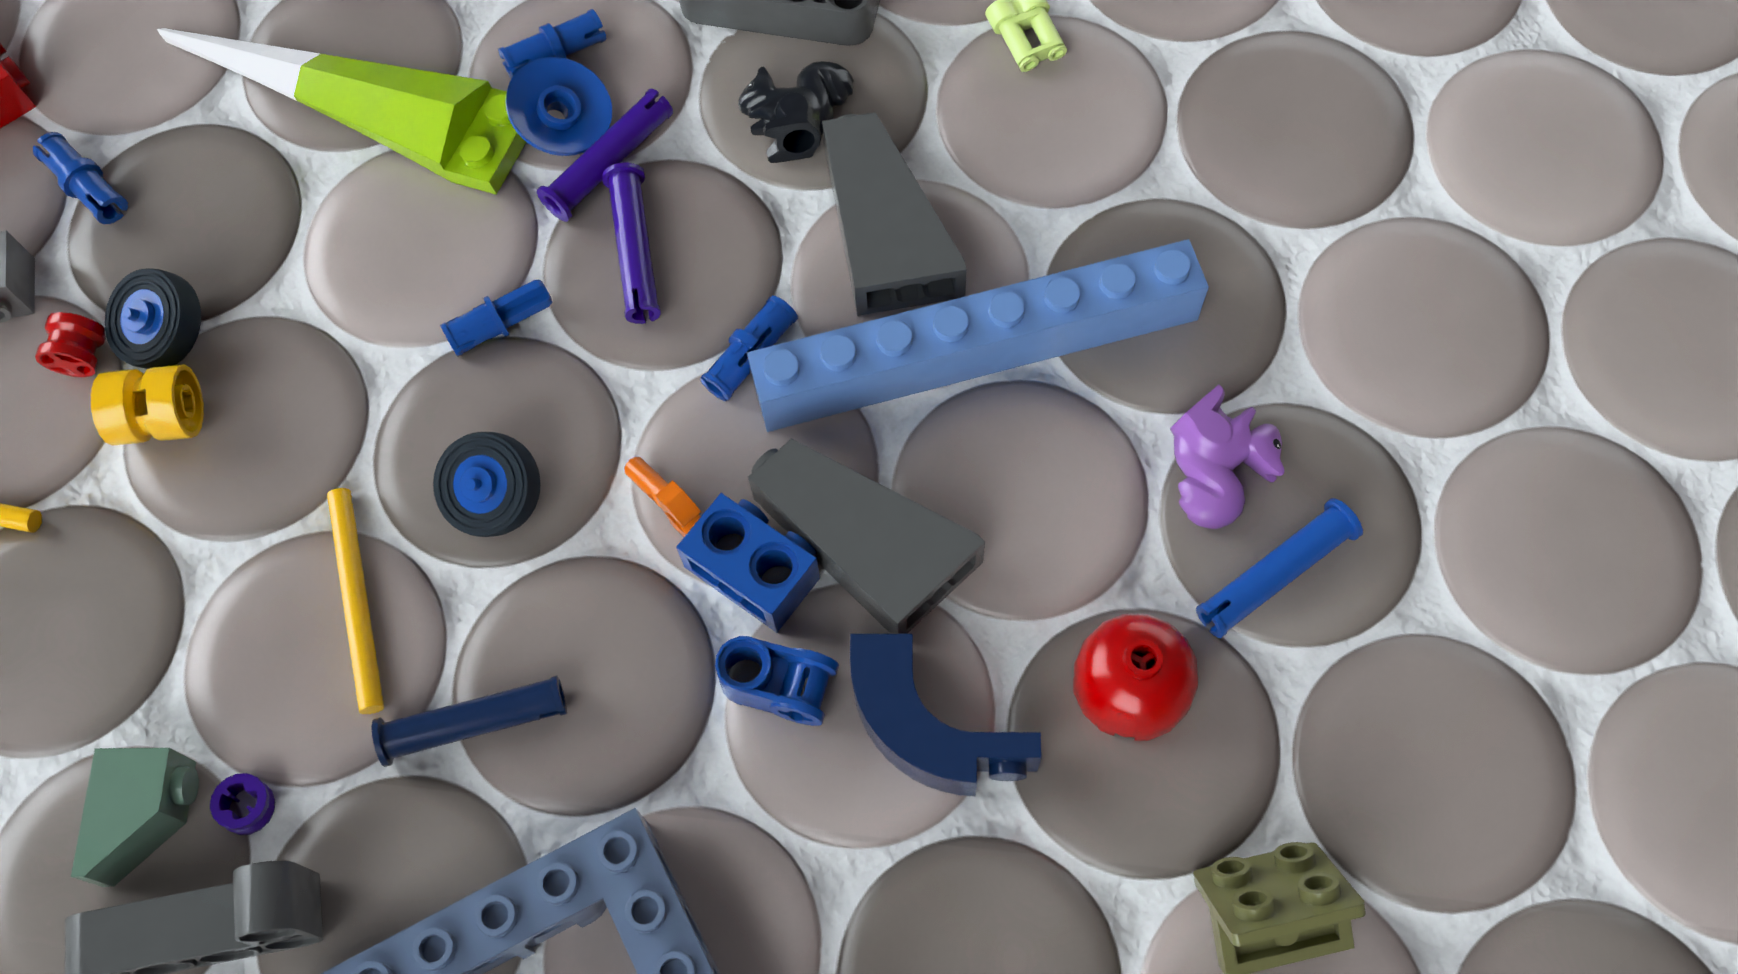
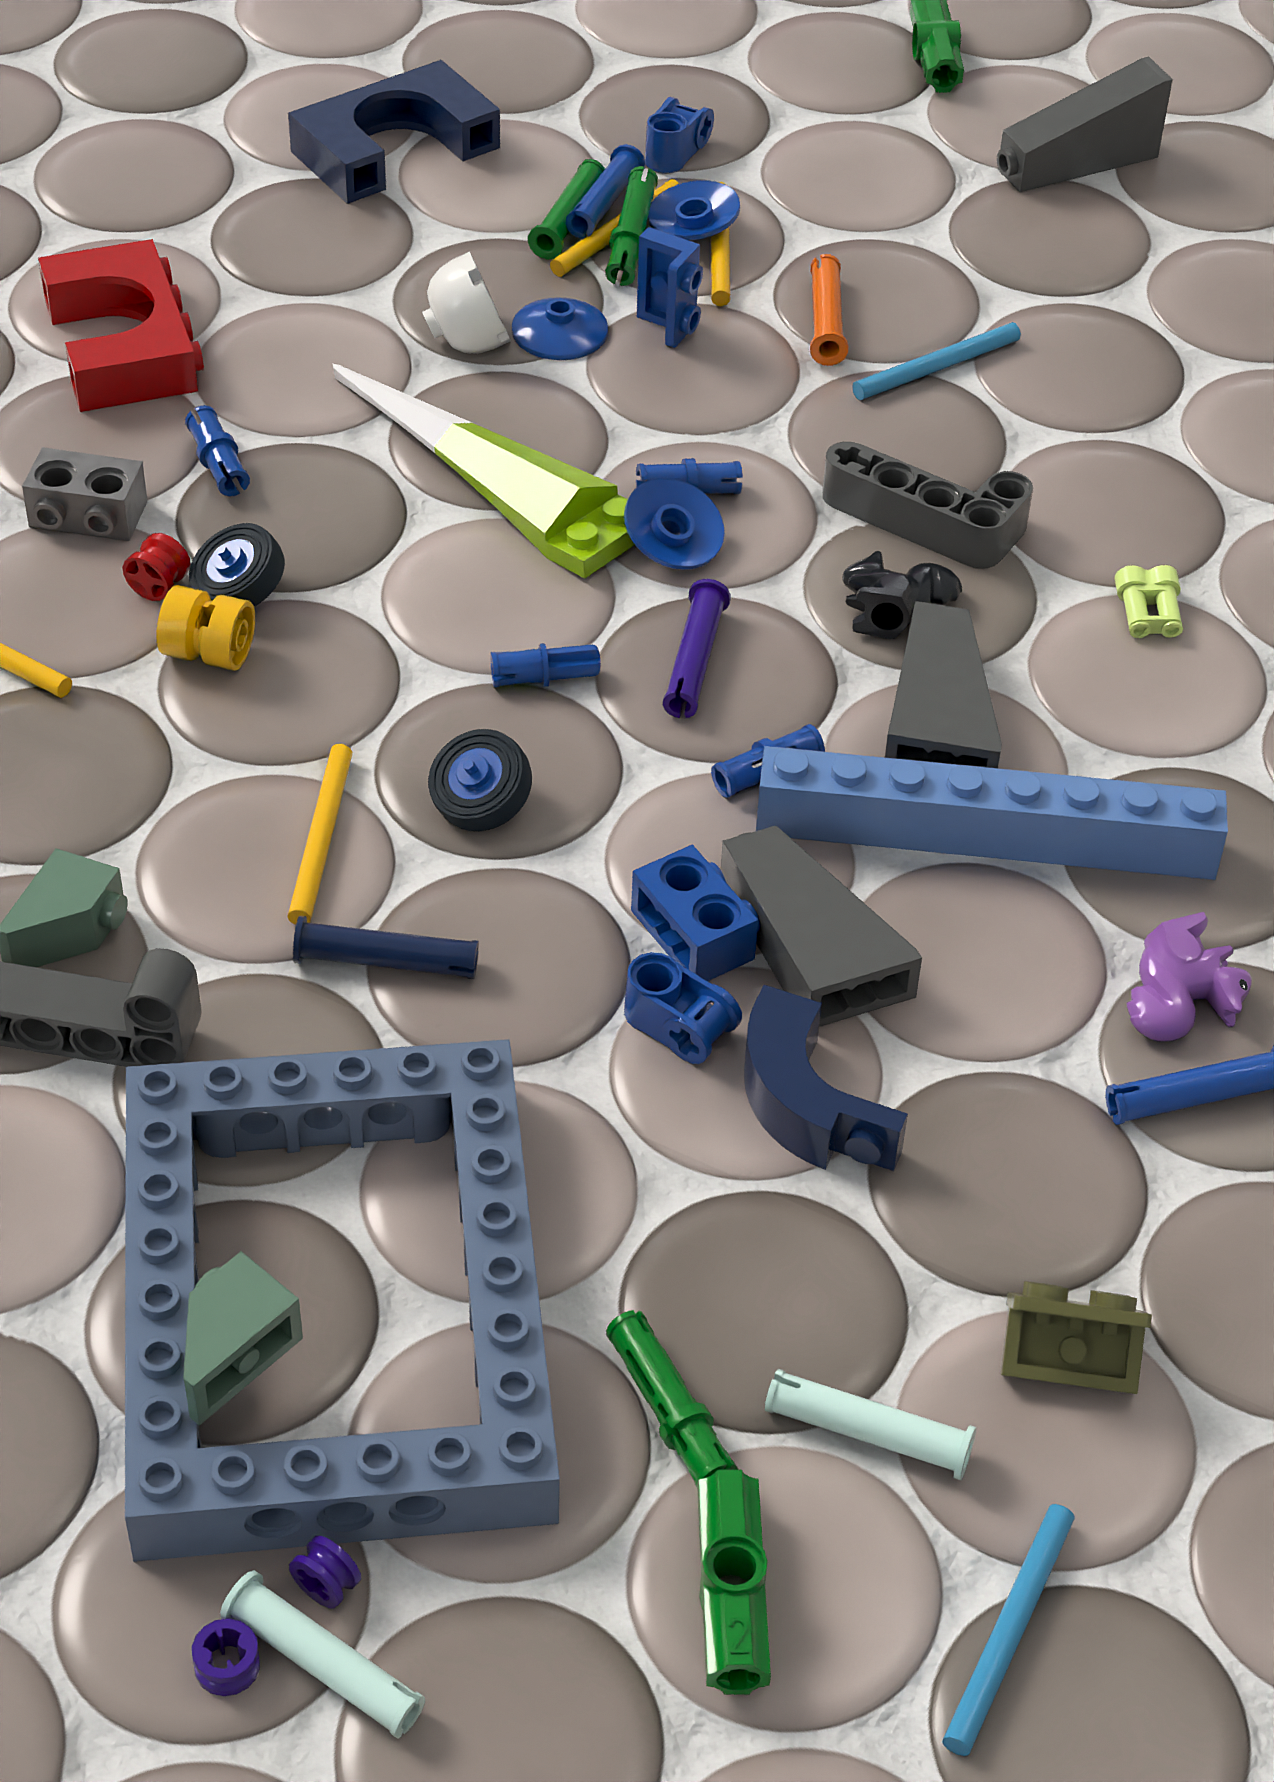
camera: 15 degrees right, 20 degrees down
dark purple bush [210,773,275,835] -> none
dark purple pin [536,89,673,222] -> none
orange bar [624,457,701,537] -> none
red cylinder [1073,614,1198,741] -> none

